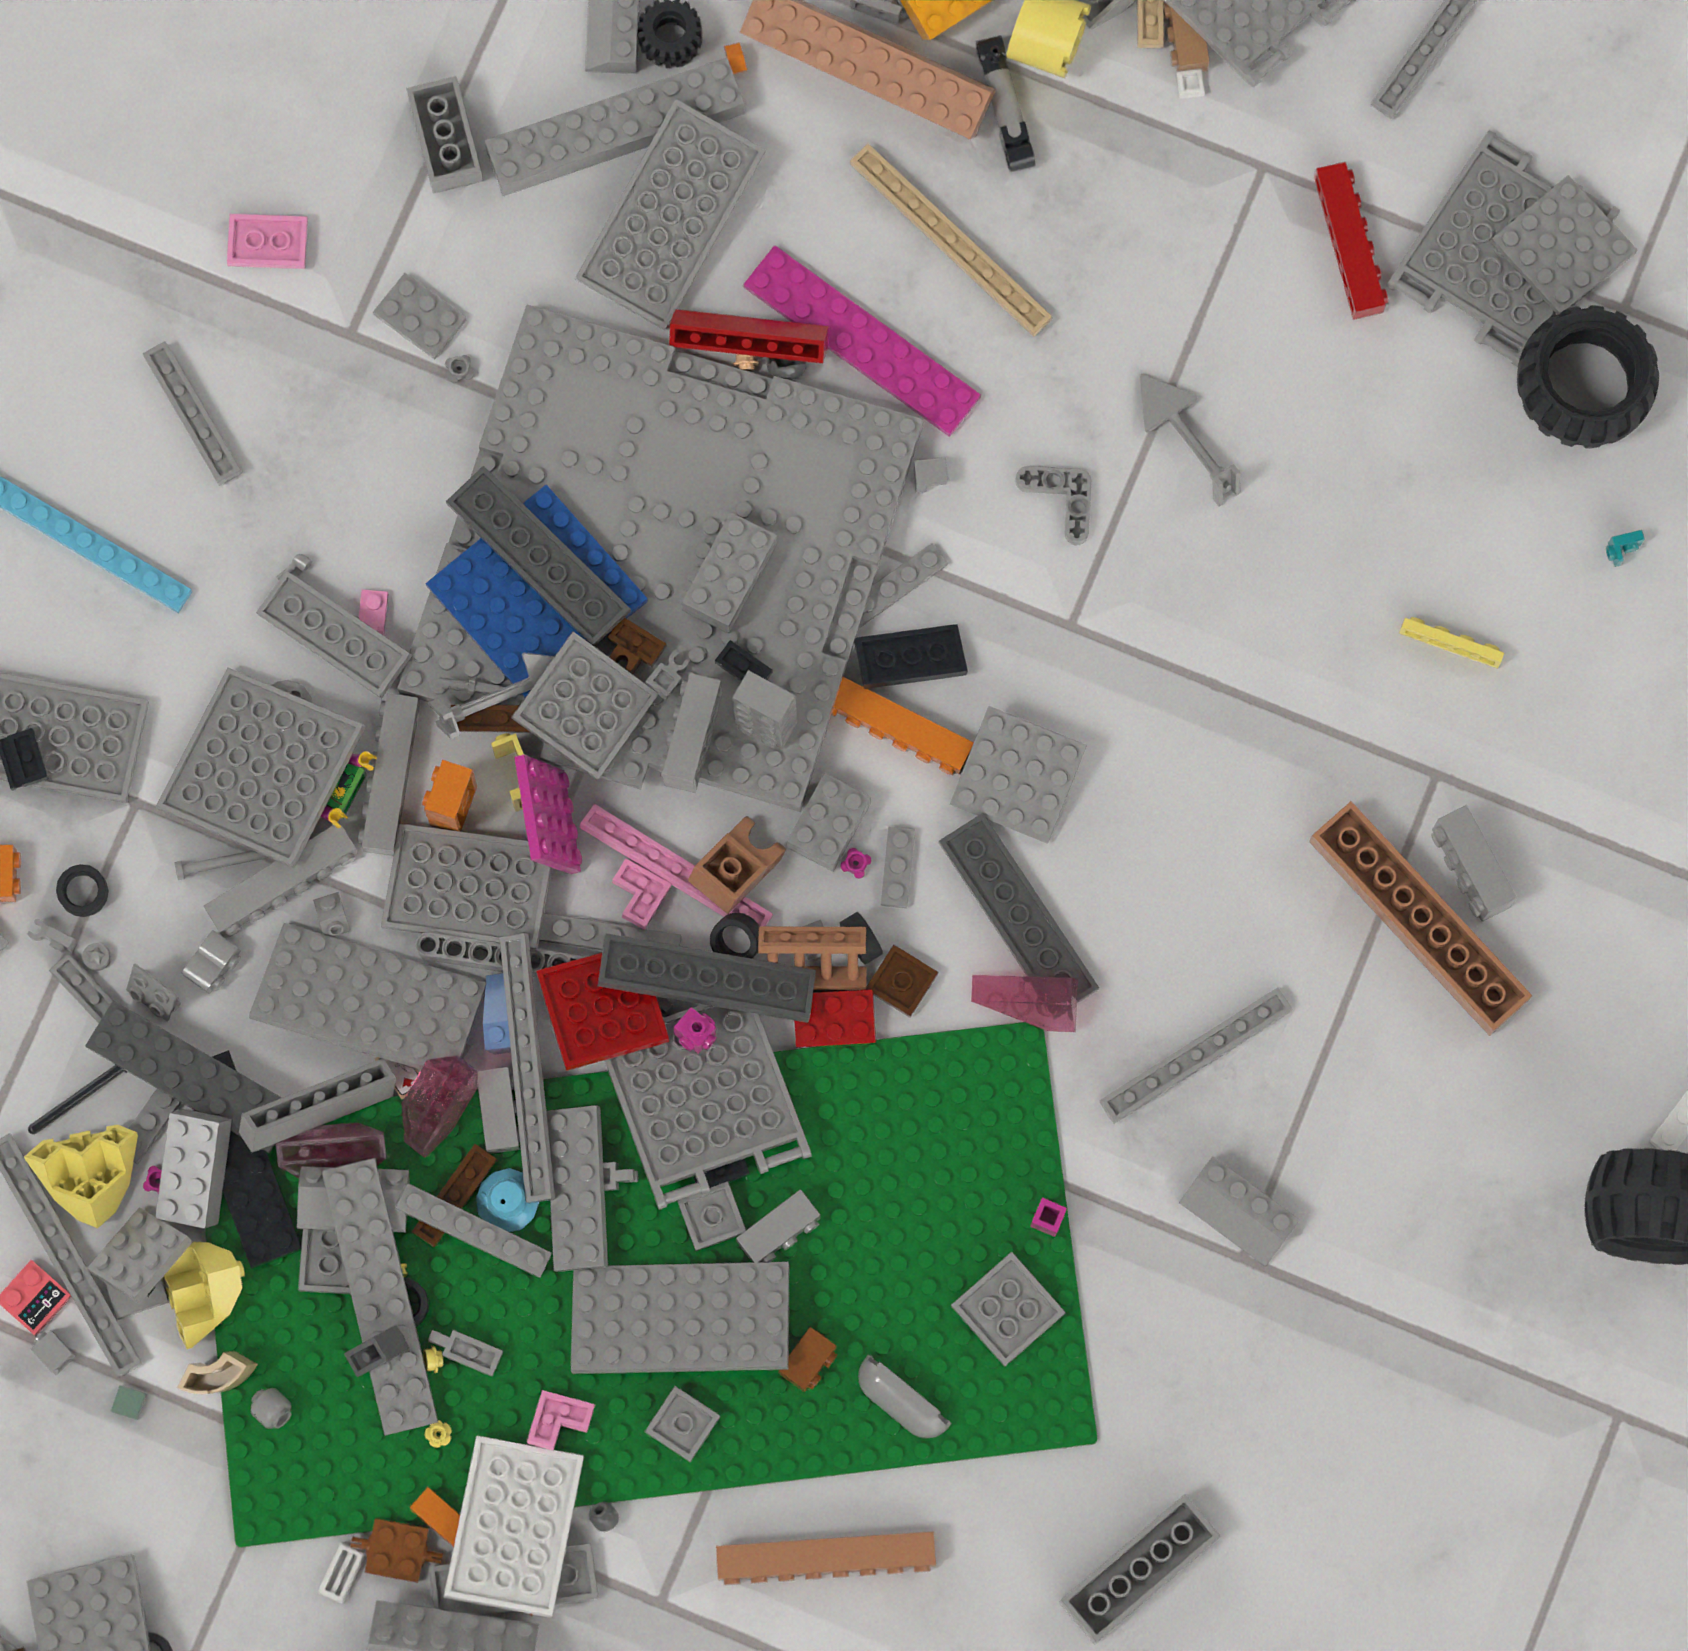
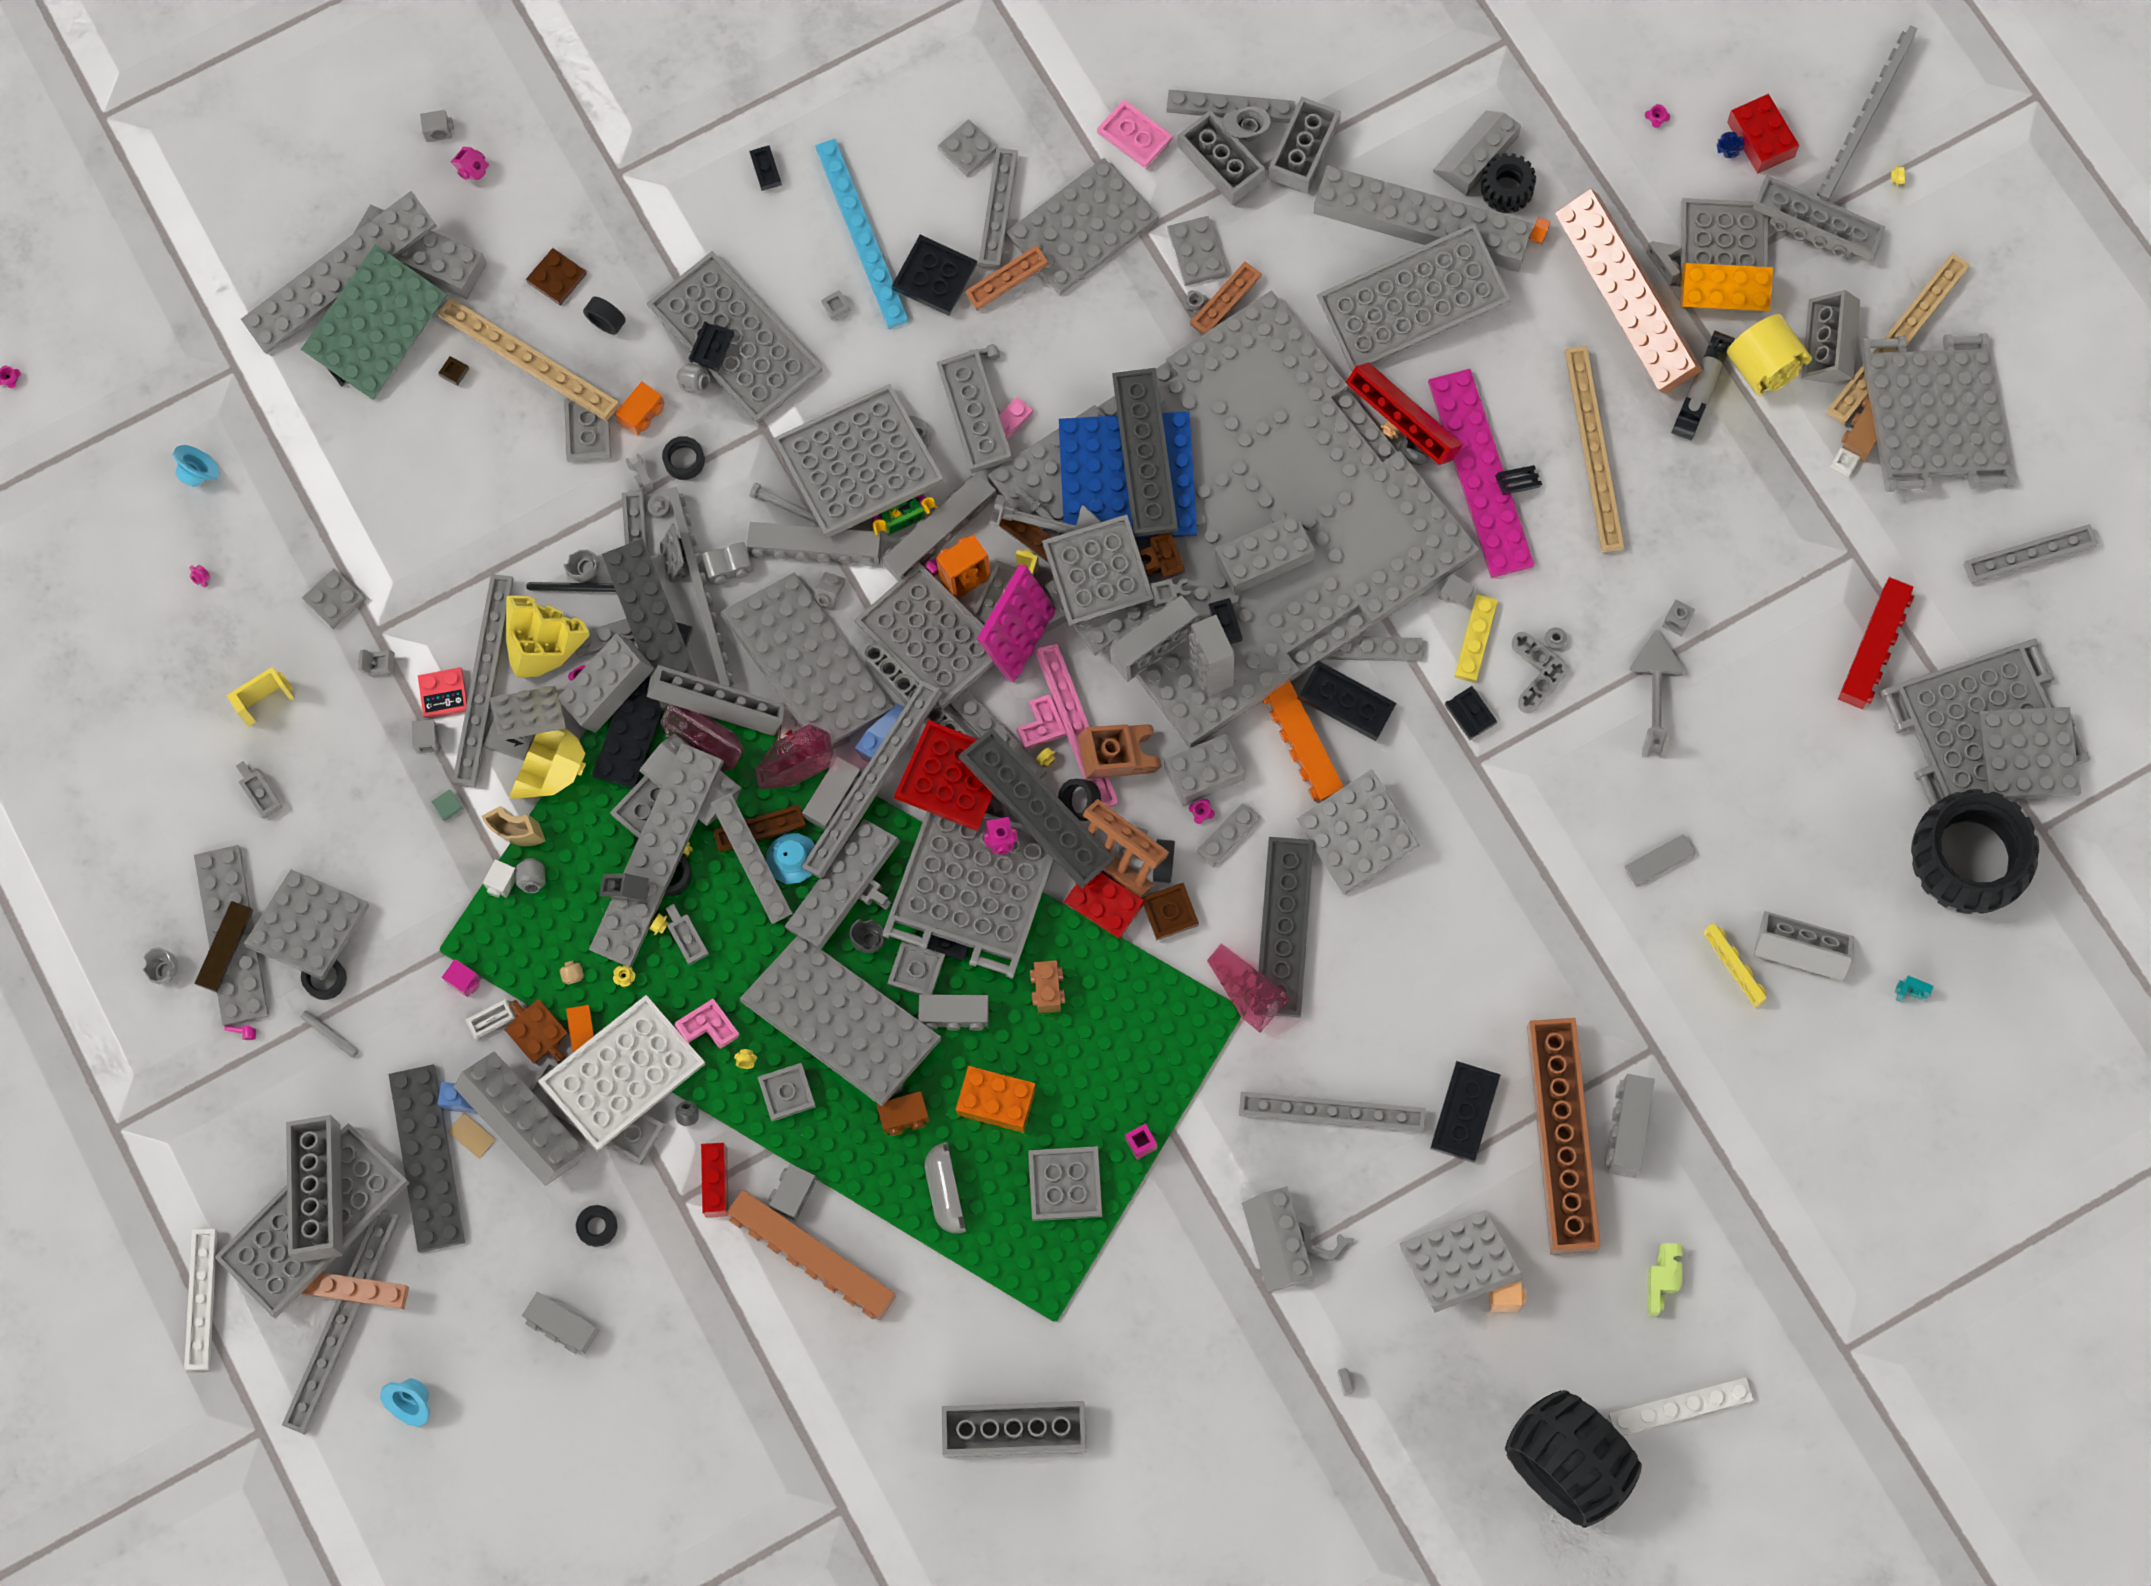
camera: 45 degrees right, 5 degrees down
none -> dark pink brick [441,959,481,997]
none -> white brick [483,859,516,898]
none -> tan piece [560,961,584,985]
none -> light grey hair [564,549,599,582]
none -> light grey plate [668,487,734,687]
none -> light grey head [677,363,710,394]
none -> red brick [701,1142,729,1217]
none -> light yellow plate [734,1049,757,1069]
none -> light grey brick [768,1164,817,1221]
none -> light grey plate [821,290,851,321]
none -> dark grey hair [849,919,885,954]
none -> black plate [892,234,978,316]
none -> dark pink hand [926,558,939,576]
none -> light grey plate [938,119,998,176]
none -> orange brick [956,1066,1036,1133]
none -> nougat plate [965,245,1049,311]
none -> light grey plate [972,560,1017,625]
none -> light grey plate [1006,158,1158,295]
none -> nougat brick [1030,961,1065,1013]
none -> light yellow plate [1036,747,1056,768]
none -> light grey plate [1167,90,1295,123]
none -> light grey brick [1178,110,1265,205]
none -> nougat plate [1190,261,1262,335]
none -> light grey piece [1222,106,1271,141]
none -> light grey helmet [1298,1222,1354,1261]
none -> light grey tile [1337,1368,1354,1396]
none -> light grey plate [1399,1210,1522,1313]
none -> black plate [1430,1061,1501,1163]
none -> black plate [1445,686,1497,741]
none -> light yellow plate [1454,594,1498,683]
none -> light nougat brick [1489,1282,1526,1312]
none -> black tile [1495,465,1542,495]
none -> light grey plate [1545,627,1567,650]
none -> light grey tile [1624,834,1695,887]
none -> yellowish green plate [1648,1243,1683,1317]
none -> light grey brick [1662,599,1695,637]
none -> light grey slope [1754,911,1854,981]

